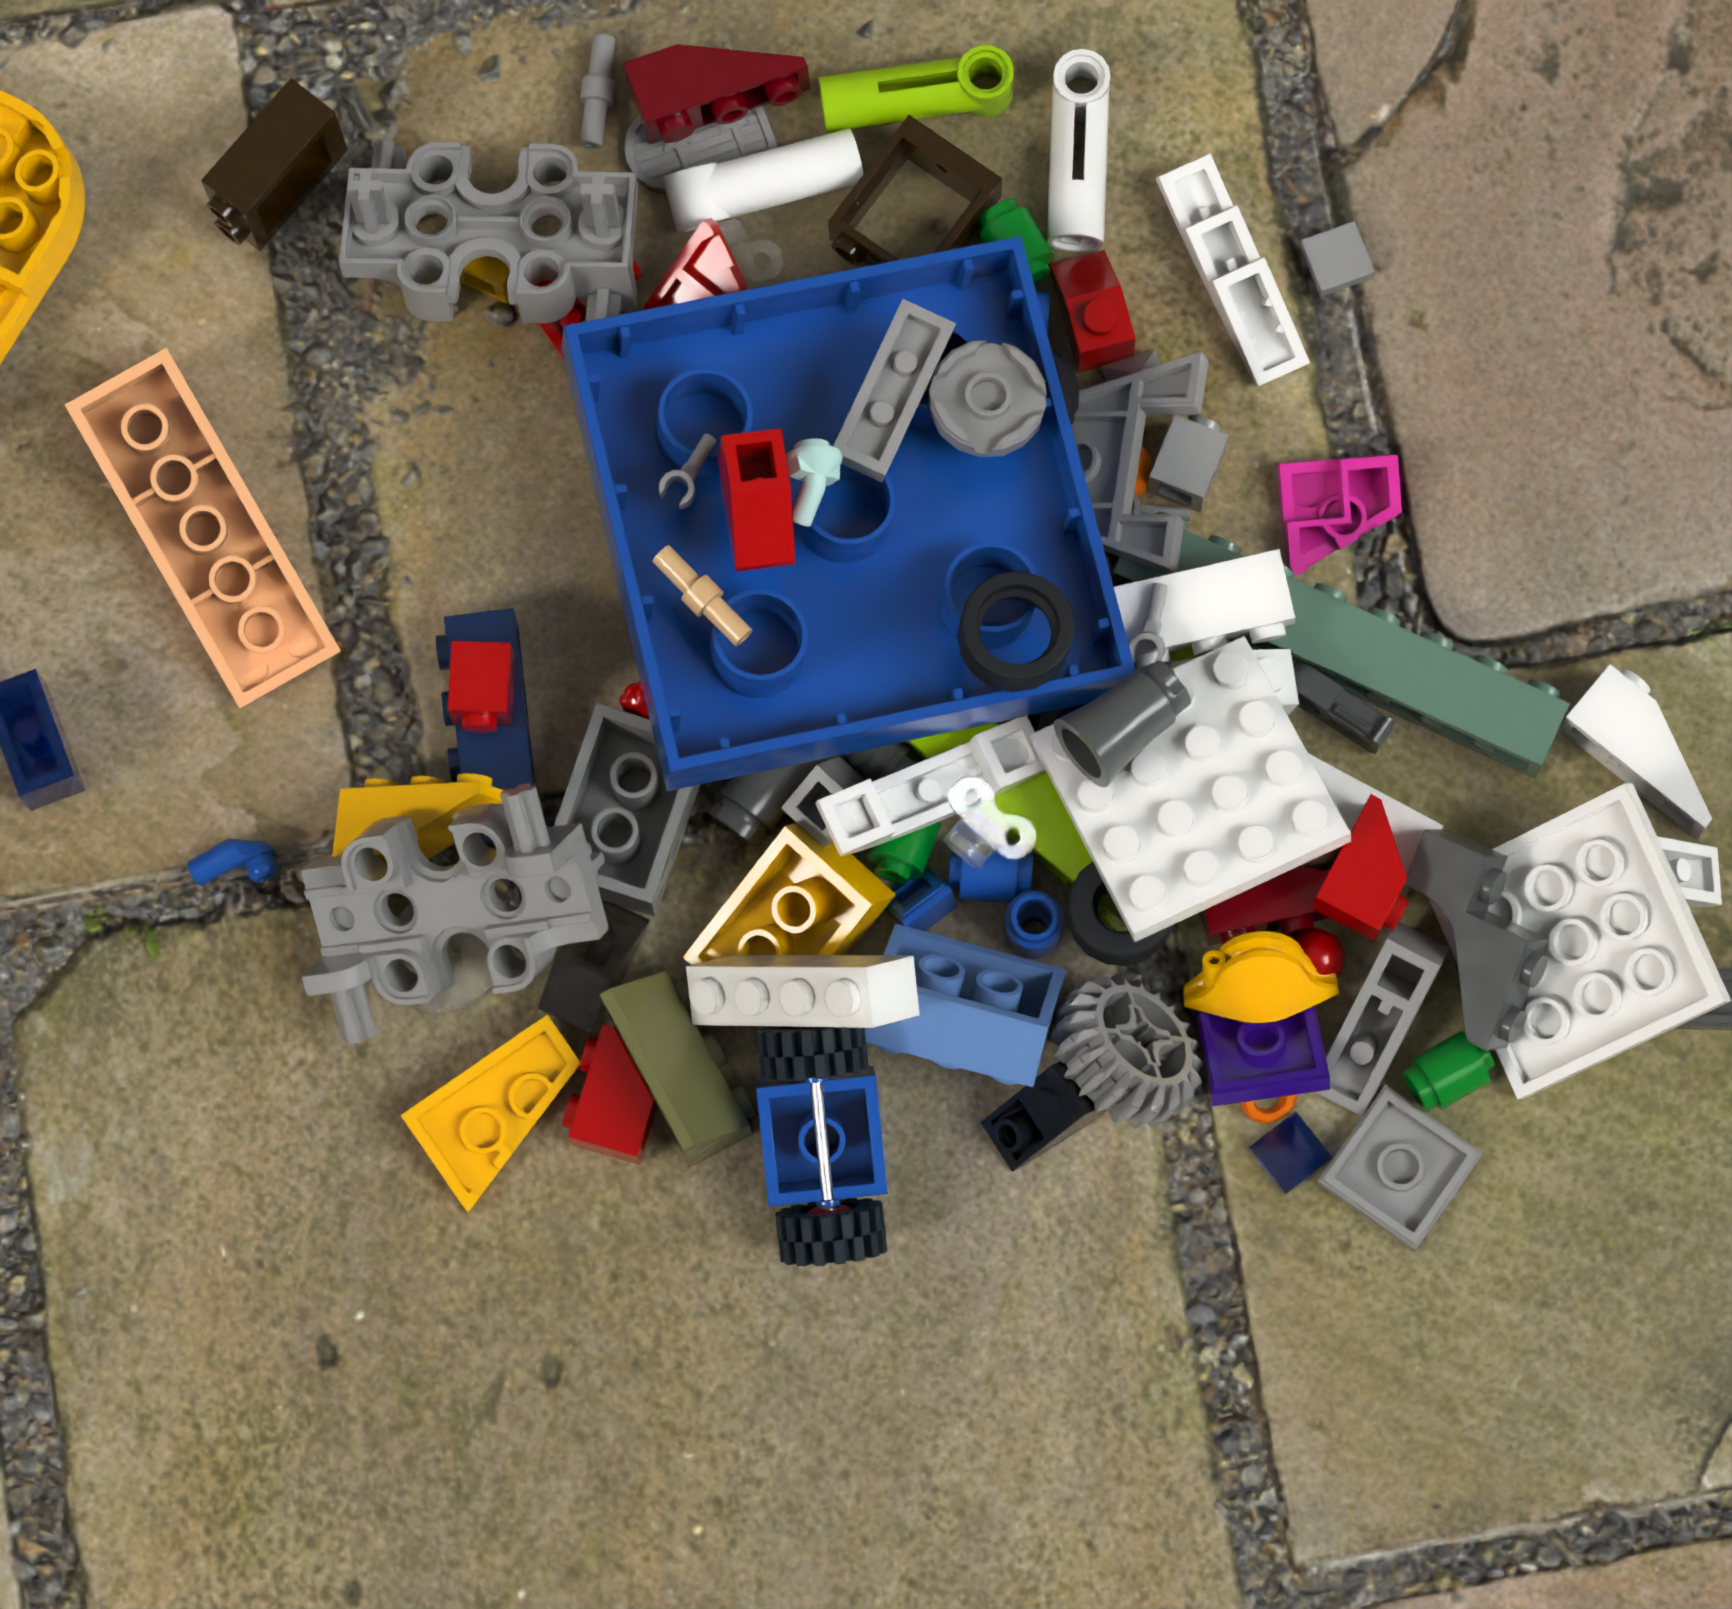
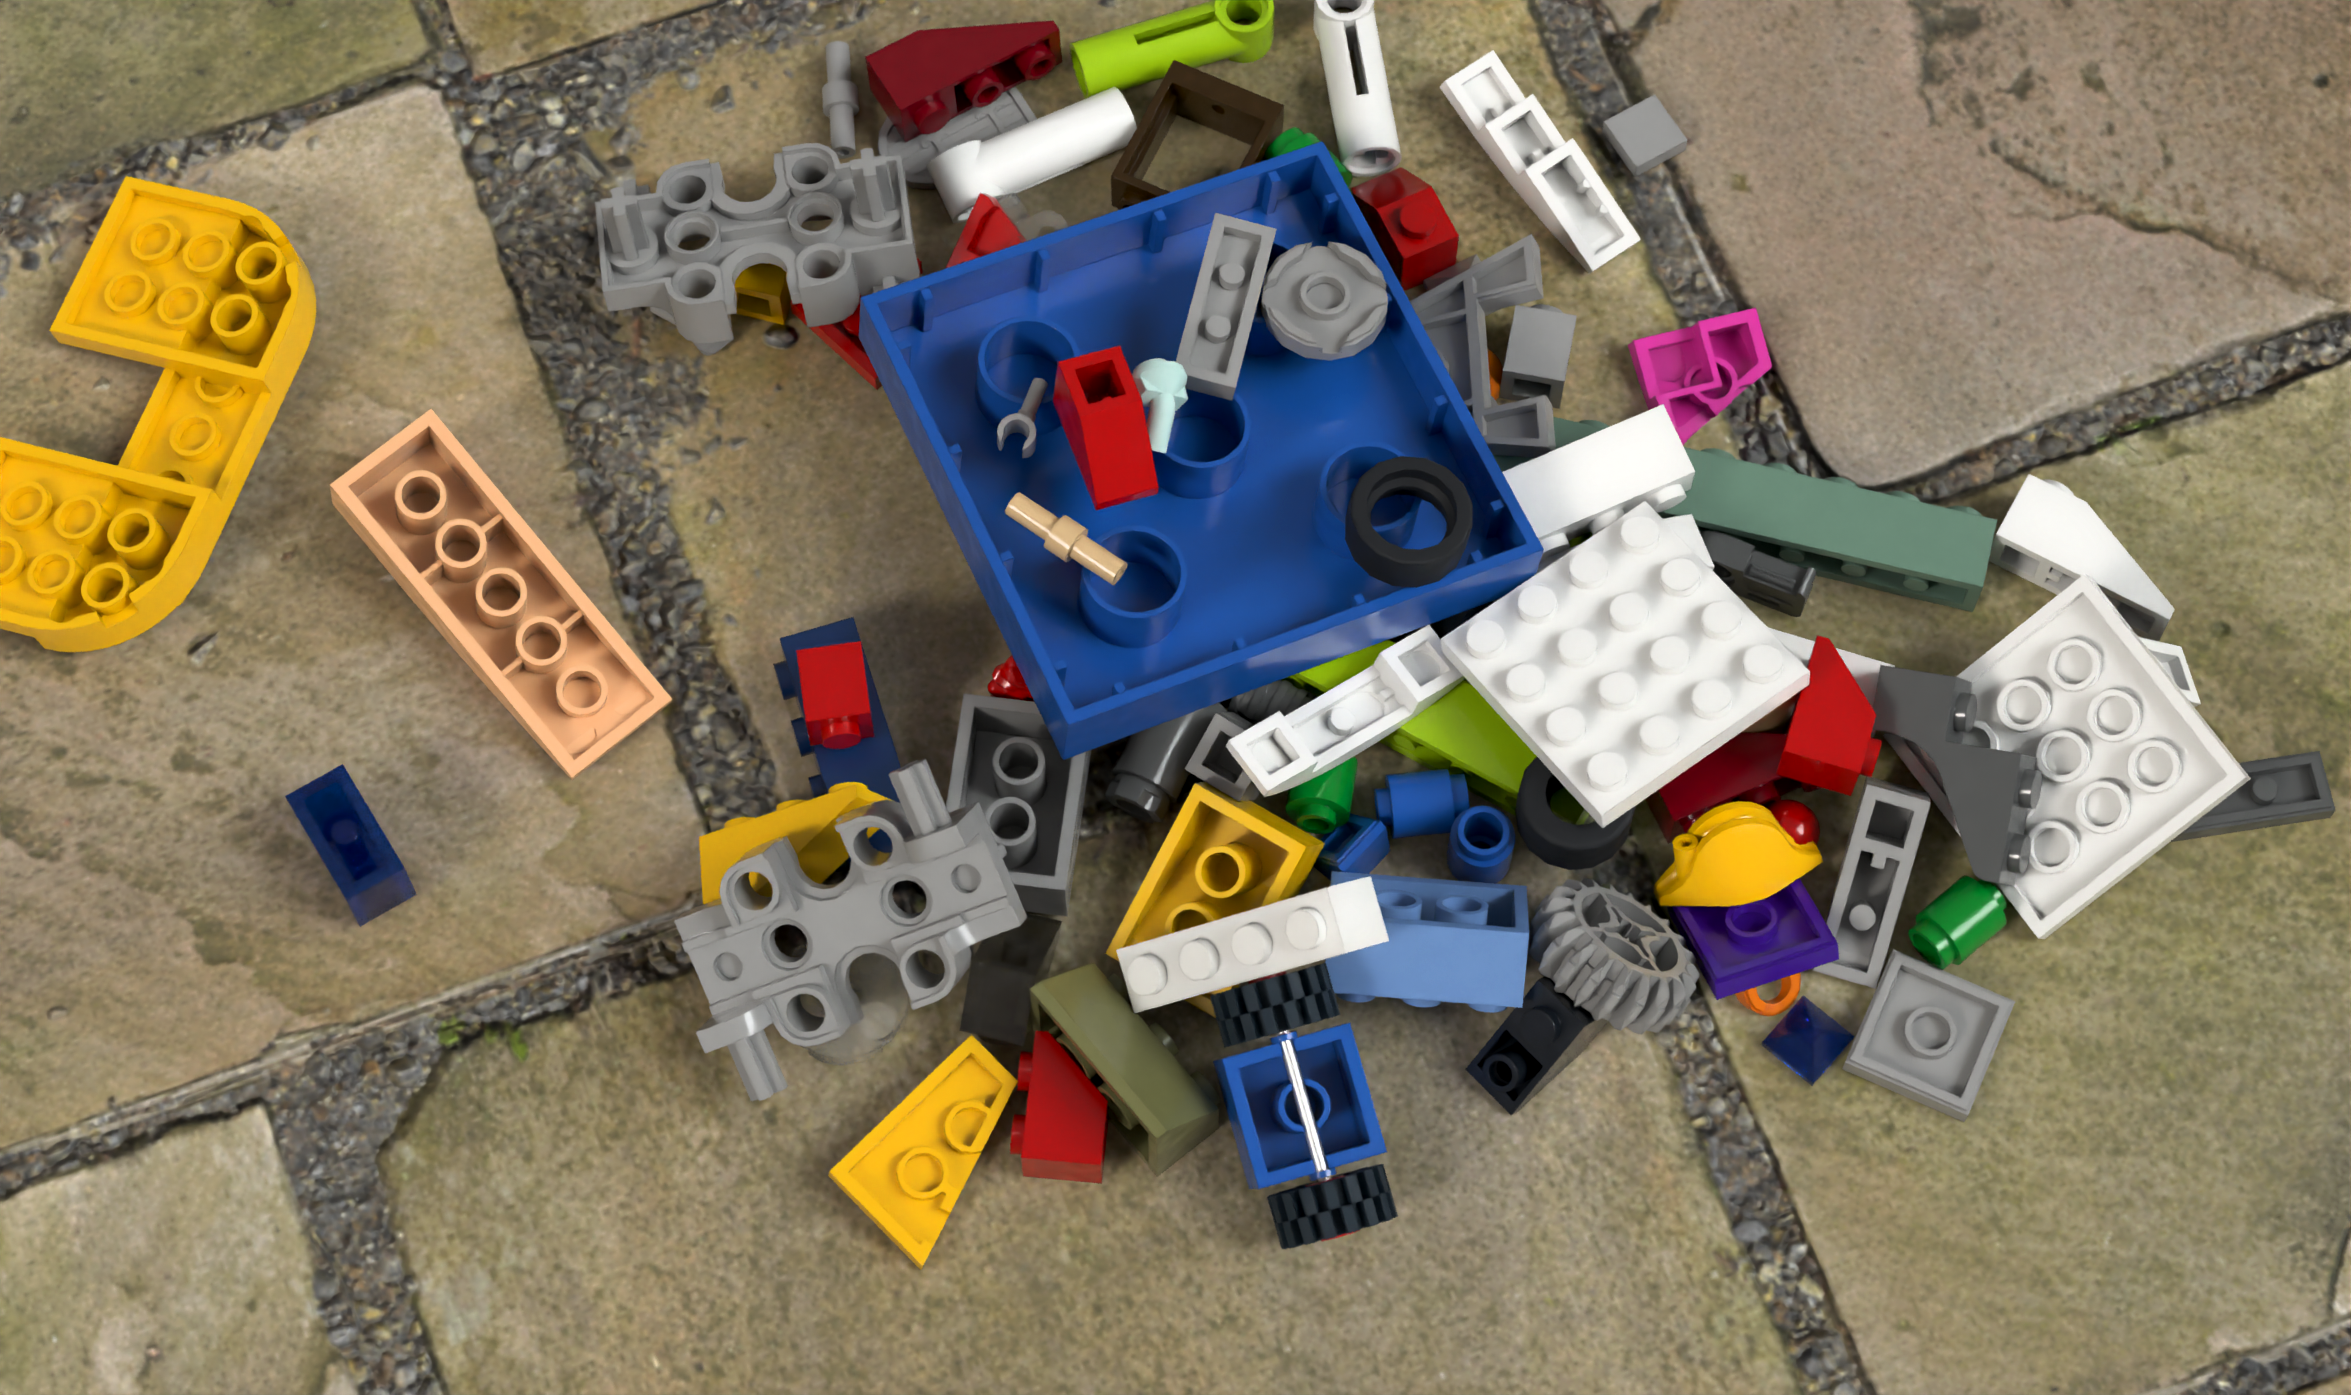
camera: 15 degrees left, 10 degrees down
blue arm [187,839,279,886] -> none
dark brown window [201,78,348,251] -> none
clear piece [943,775,1036,870] -> none
dark grey plant [1054,660,1191,788] -> none
light grey hand [1129,583,1168,663] -> none

